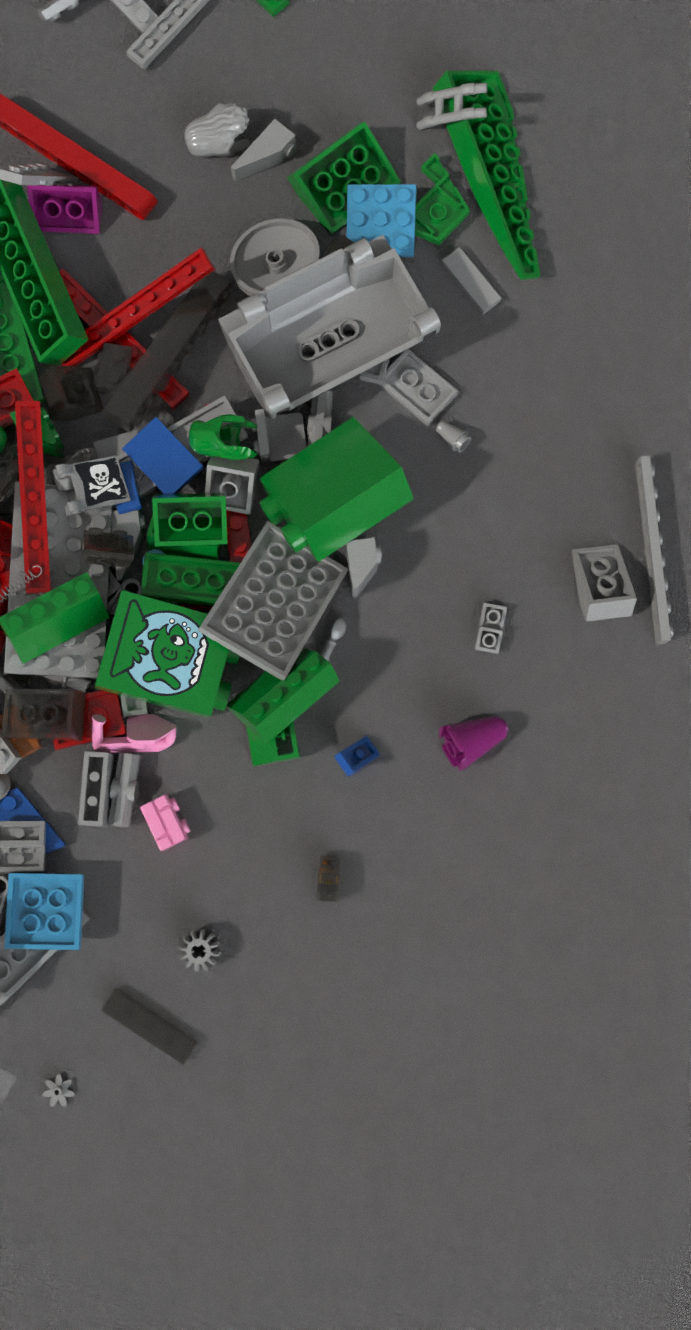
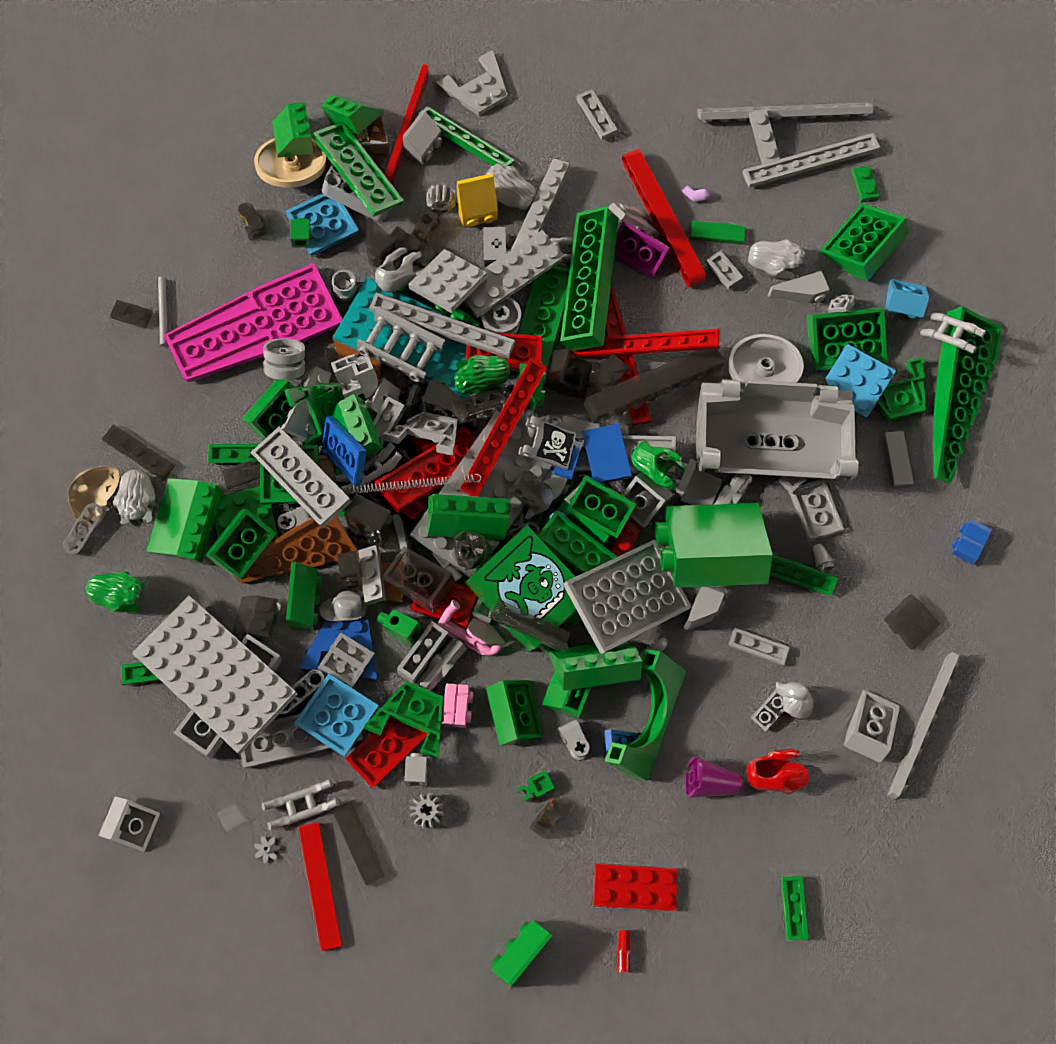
camera: 25 degrees right, 10 degrees down
none -> light grey piece [262,779,340,830]
none -> red tile [298,822,342,951]
none -> red plate [345,717,427,789]
none -> green wing [364,681,443,760]
none -> green torso [377,609,424,649]
none -> light grey brick [405,753,428,787]
none -> clear smoke cylinder [454,531,491,571]
none -> green slope [486,680,543,746]
none -> clear smoke fence [489,599,571,652]
none -> slope [491,920,552,987]
none -> green plate [516,770,555,802]
none -> light grey piece [557,719,589,760]
none -> red plate [593,864,677,911]
none -> green arch [605,649,687,782]
none -> red axle [616,929,632,973]
none -> lavender arm [682,185,710,202]
none -> green tile [690,220,745,244]
none -> light grey plate [706,251,743,289]
none -> light grey tile [728,628,790,666]
none -> red hair [746,749,810,794]
none -> green plate [770,555,838,596]
none -> light grey hair [776,681,813,720]
none -> green plate [780,876,808,941]
none -> green slope [820,203,909,282]
none -> light grey slope [828,295,856,313]
none -> clear smoke slope [884,594,940,649]
none -> dark azure slope [886,279,929,318]
none -> blue brick [951,519,992,565]

